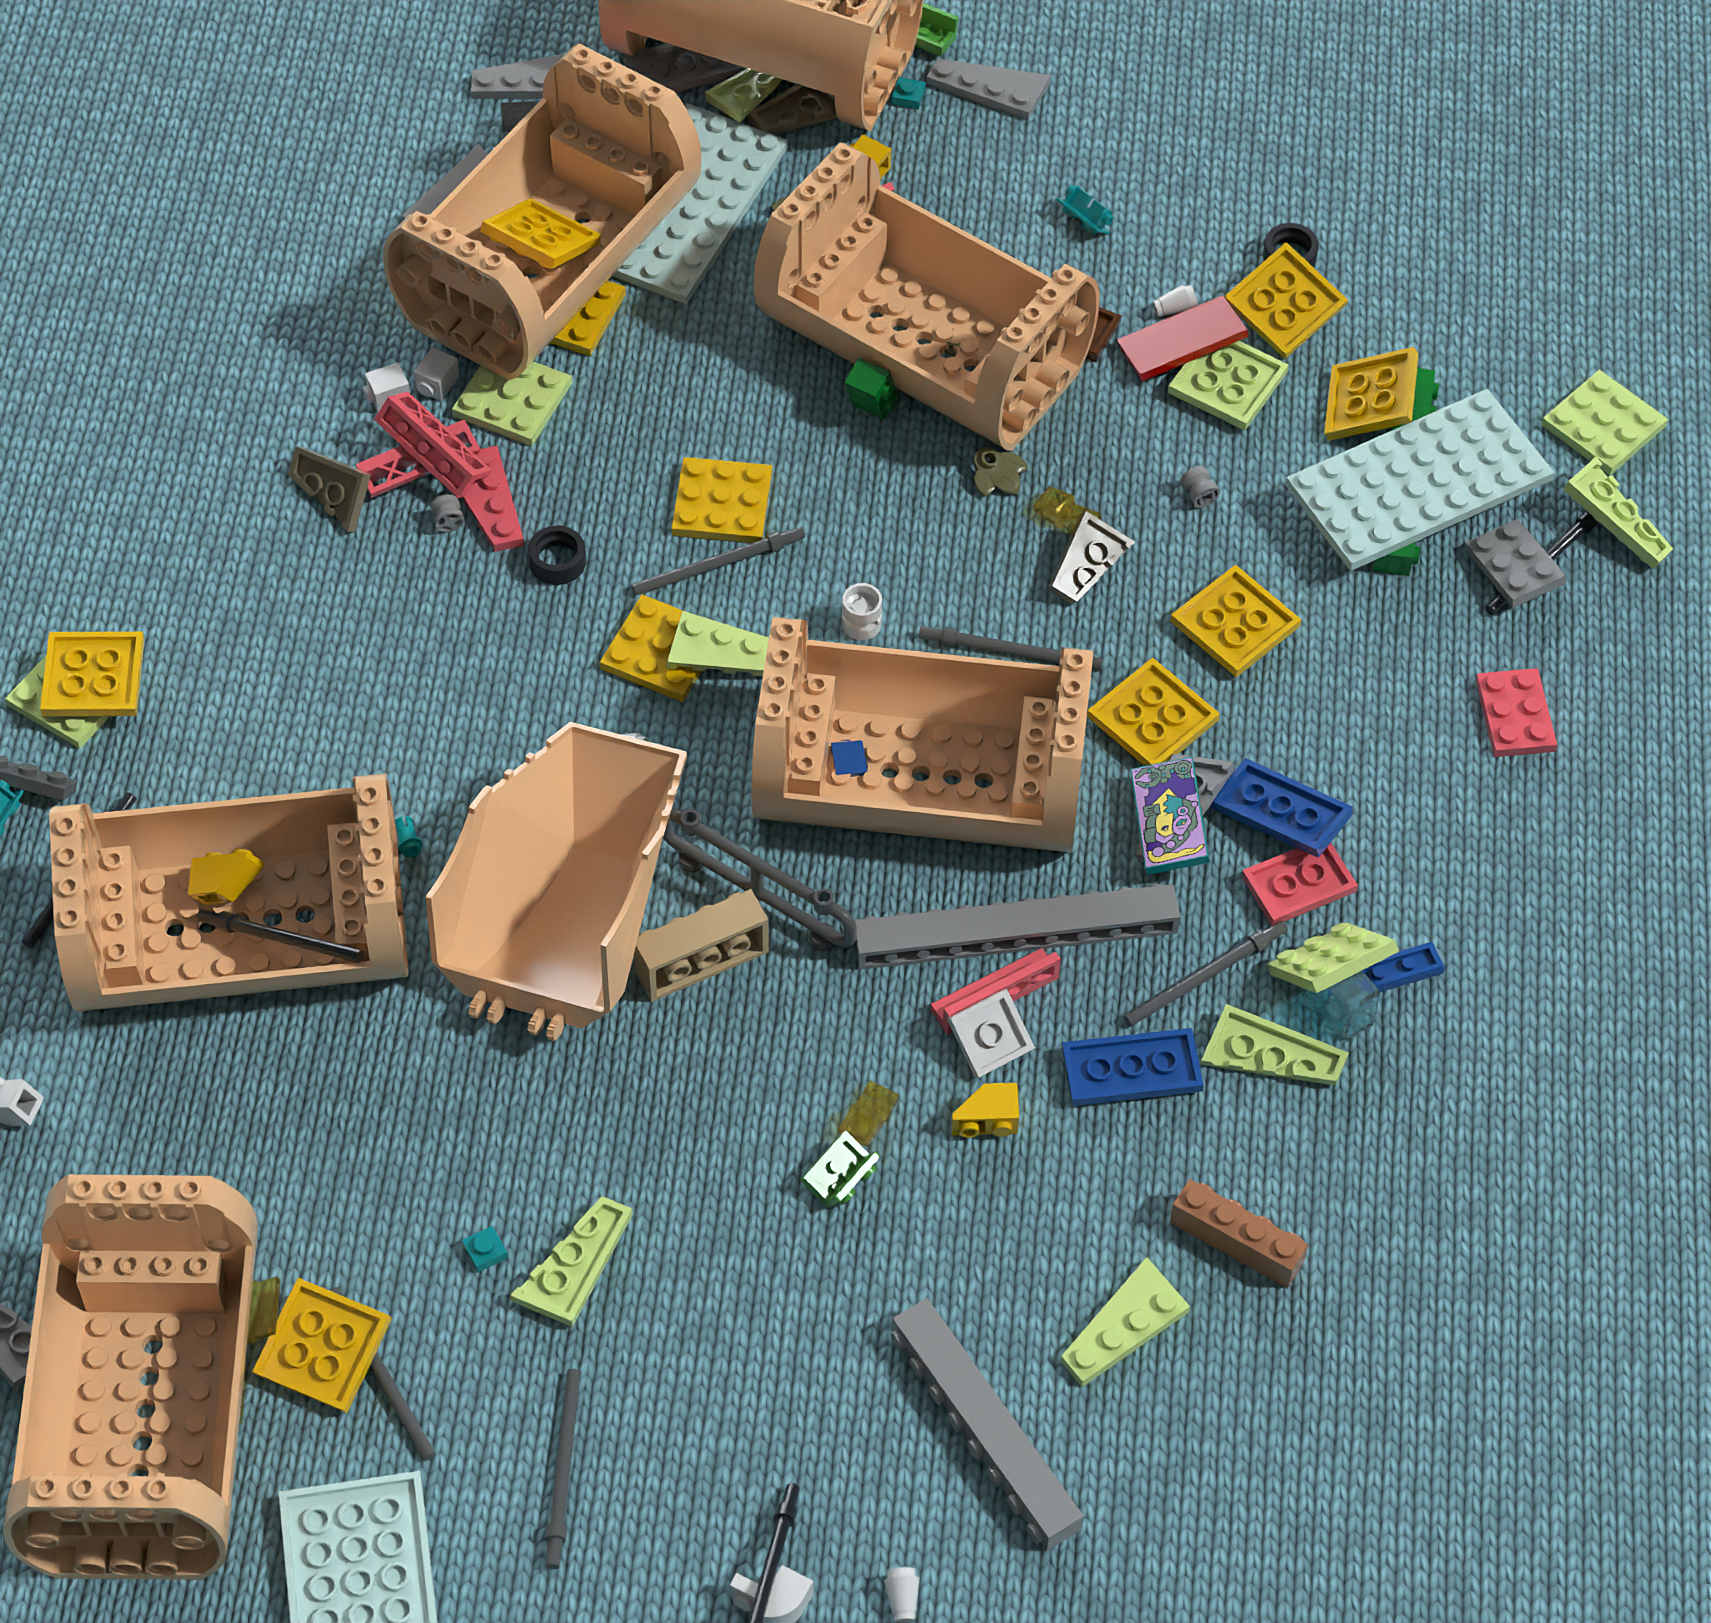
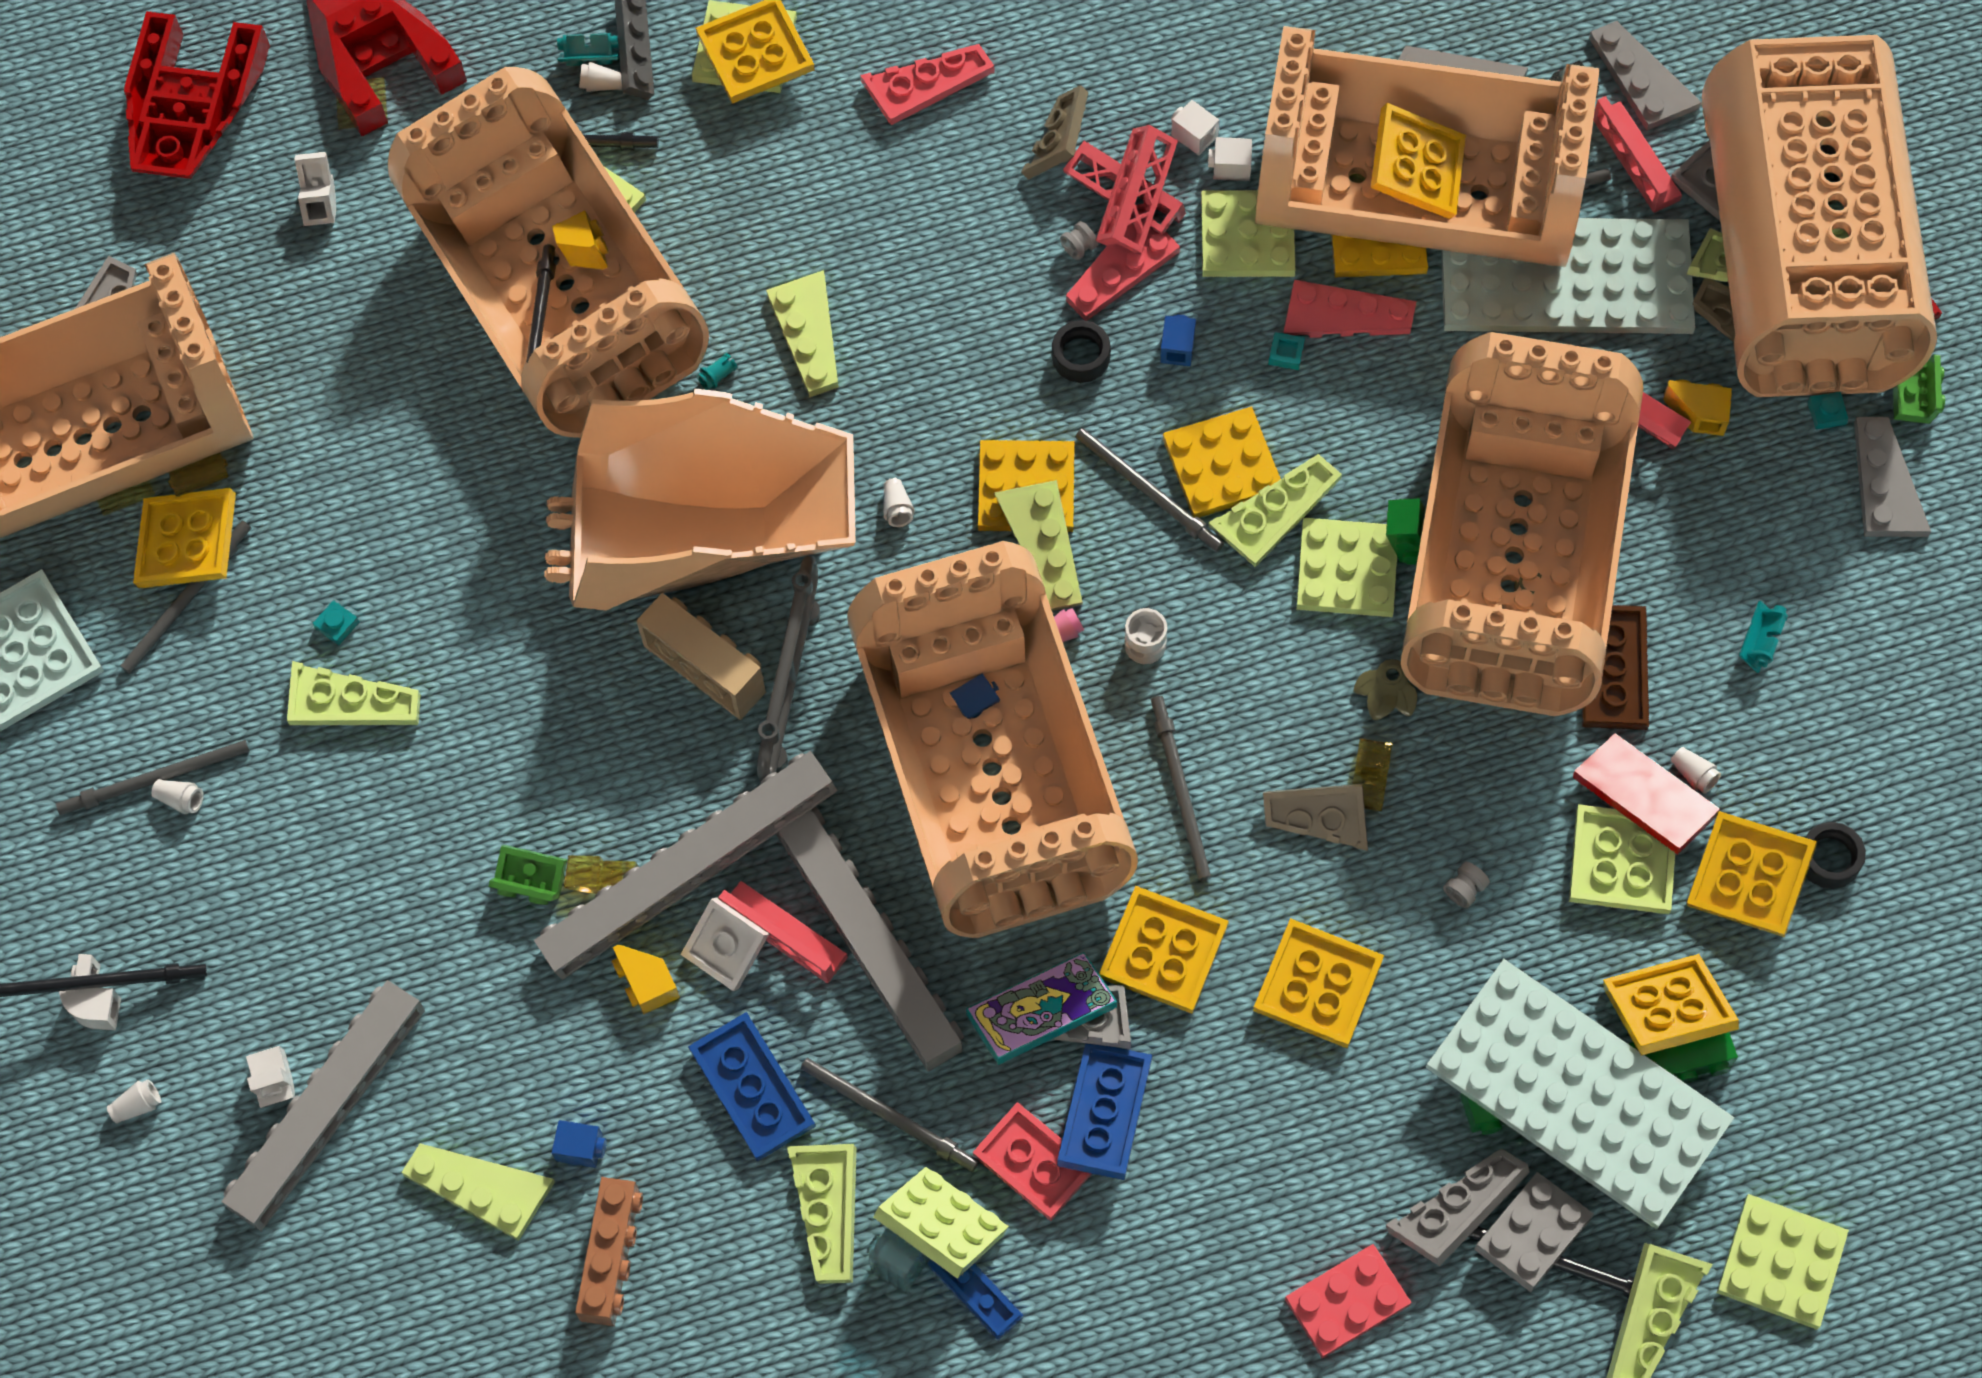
camera: 70 degrees right, 10 degrees up
none -> white cone [151,779,204,814]
none -> white brick [246,1046,295,1108]
none -> light grey brick [534,751,838,980]
none -> blue brick [552,1120,607,1168]
none -> white cone [579,62,622,92]
none -> yellowish green wing [766,270,839,398]
none -> coral wing [860,44,995,125]
none -> blue brick [1160,315,1196,367]
none -> yellowish green wing [1208,454,1342,567]
none -> teal plate [1268,332,1305,370]
none -> coral wing [1283,280,1417,338]
none -> yellowish green plate [1296,518,1397,617]
none -> light grey wing [1386,1148,1530,1266]

